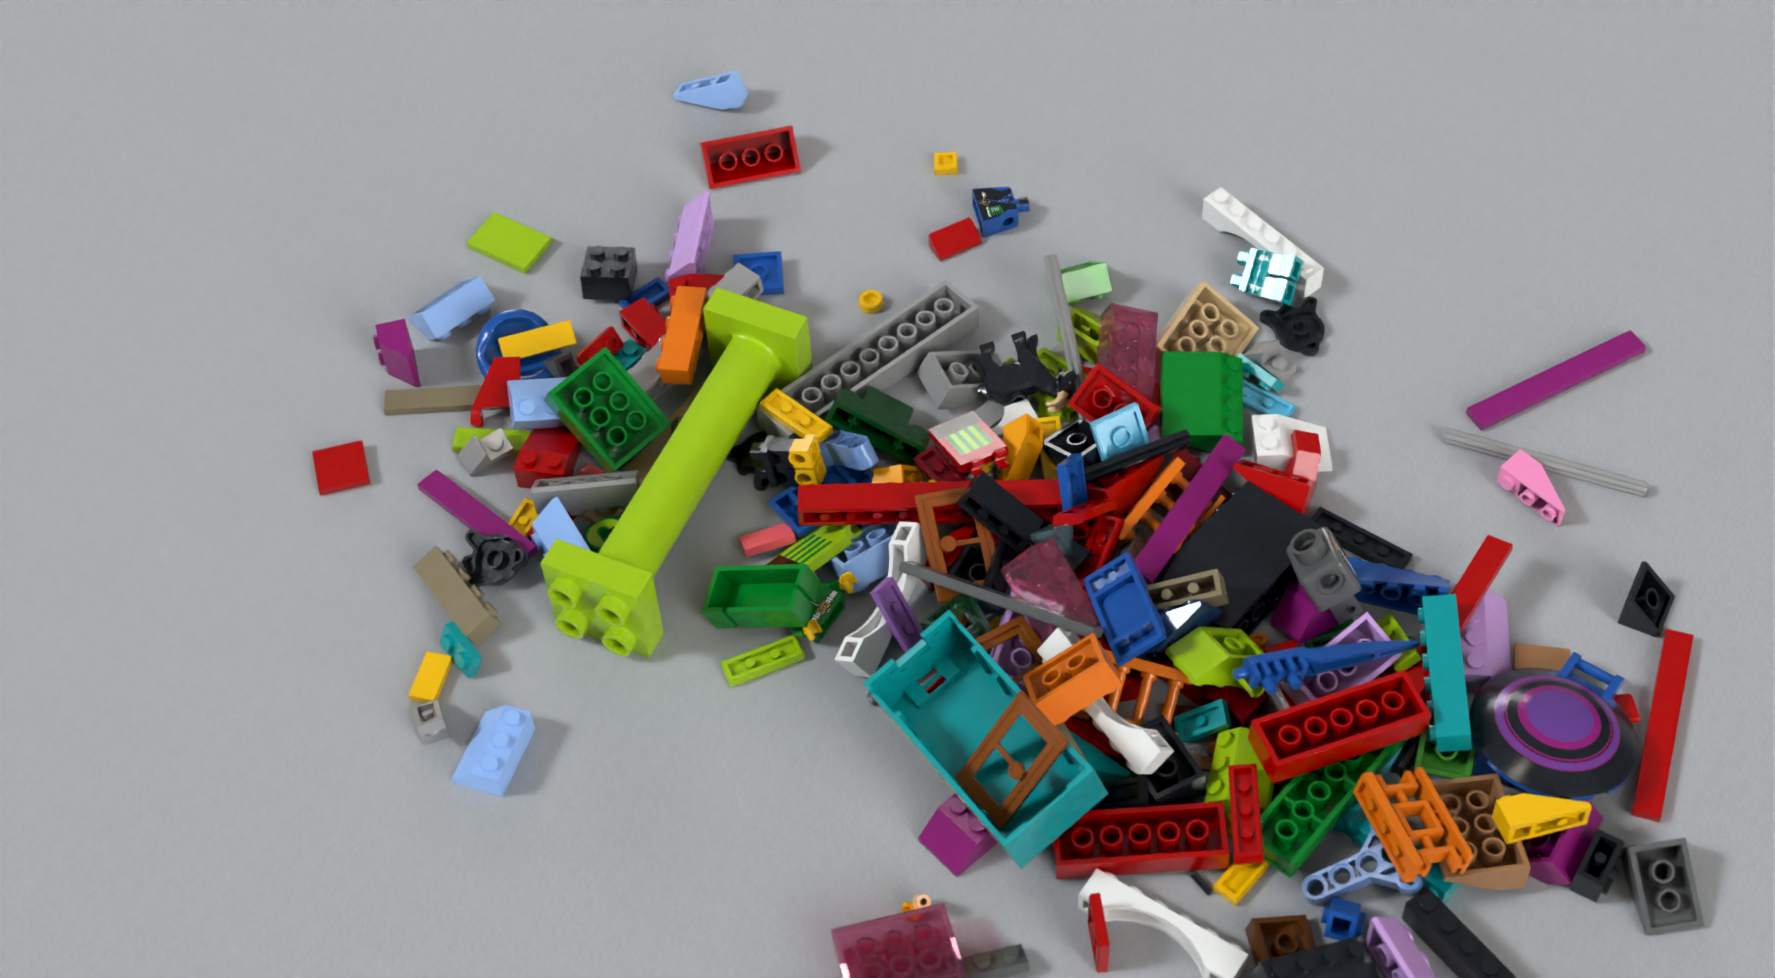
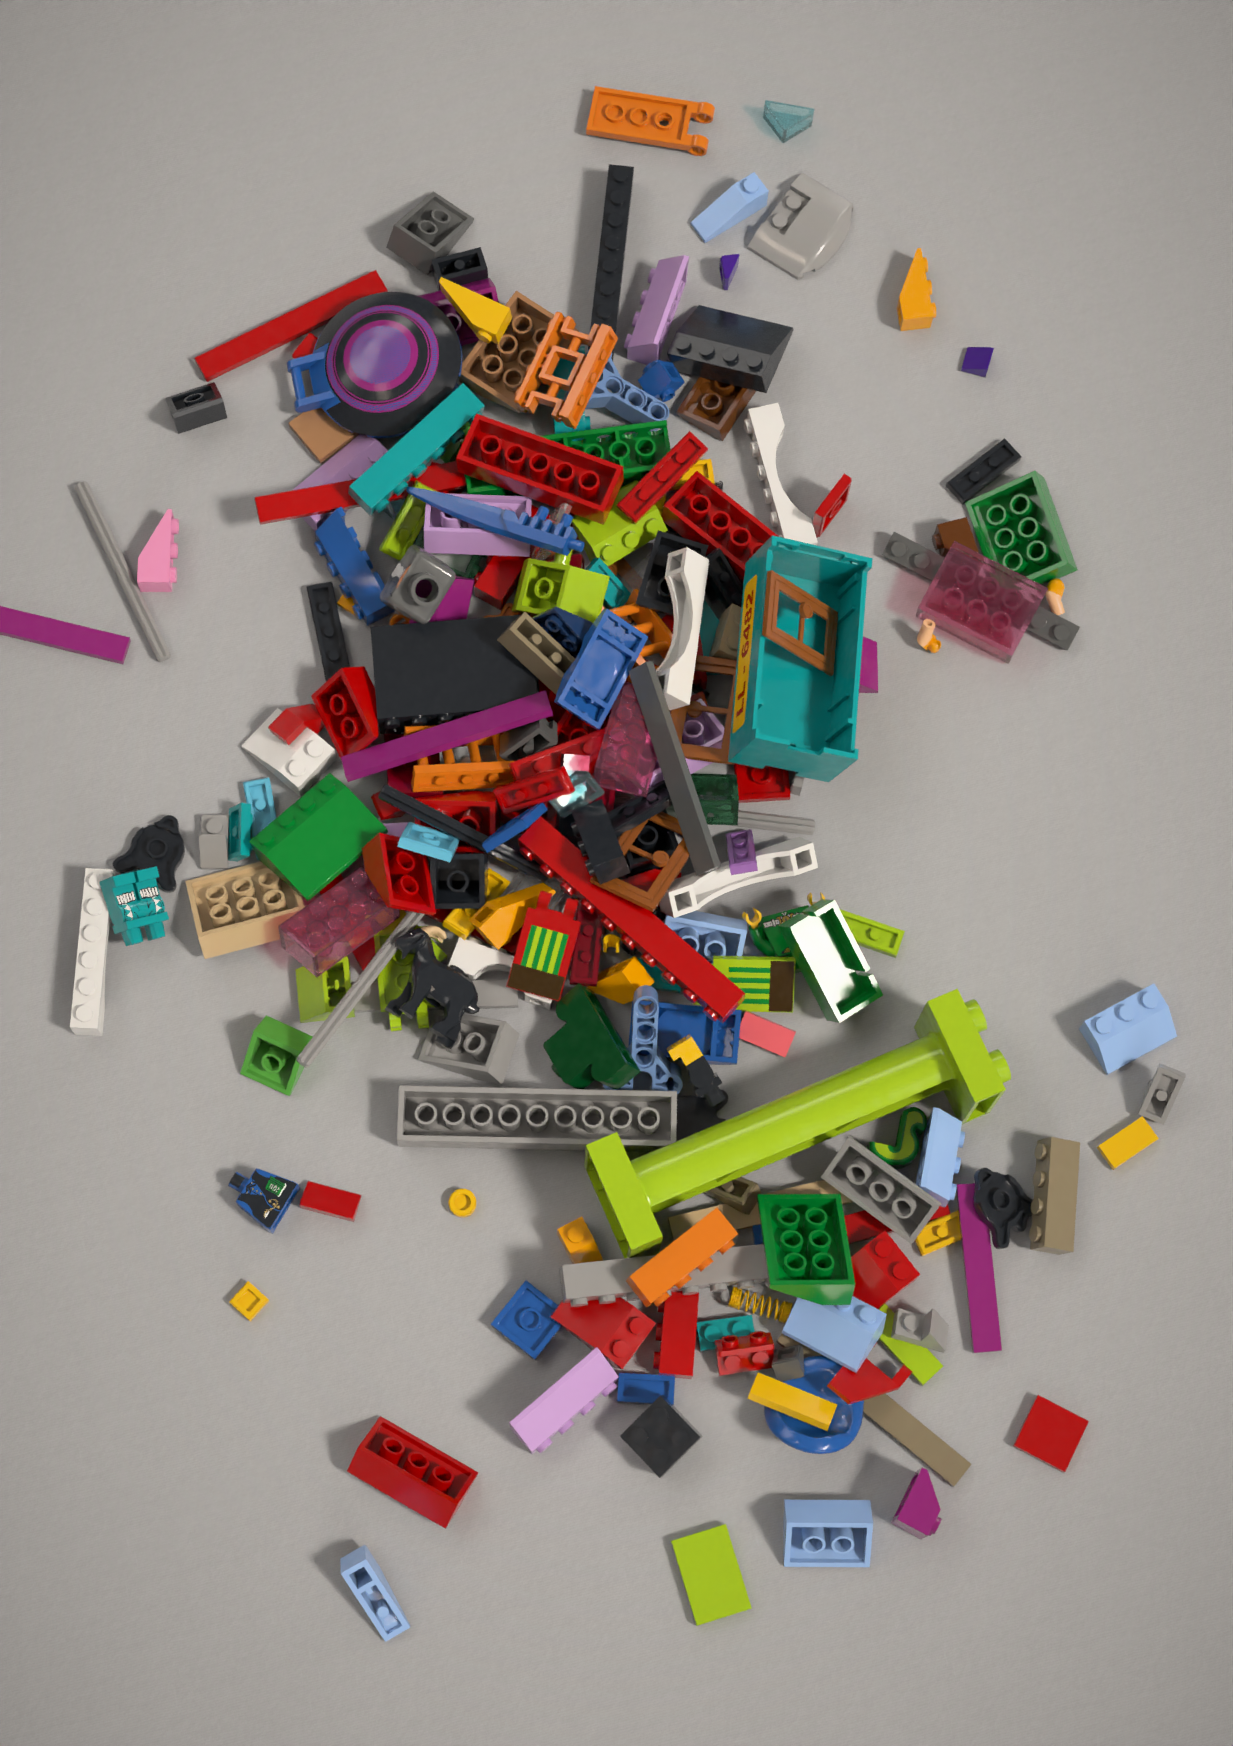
camera: 145 degrees left, 20 degrees up
teal plate [440,621,482,678] -> none
yellow tile [759,388,833,444] -> none
orange slope [1022,632,1122,726] -> none

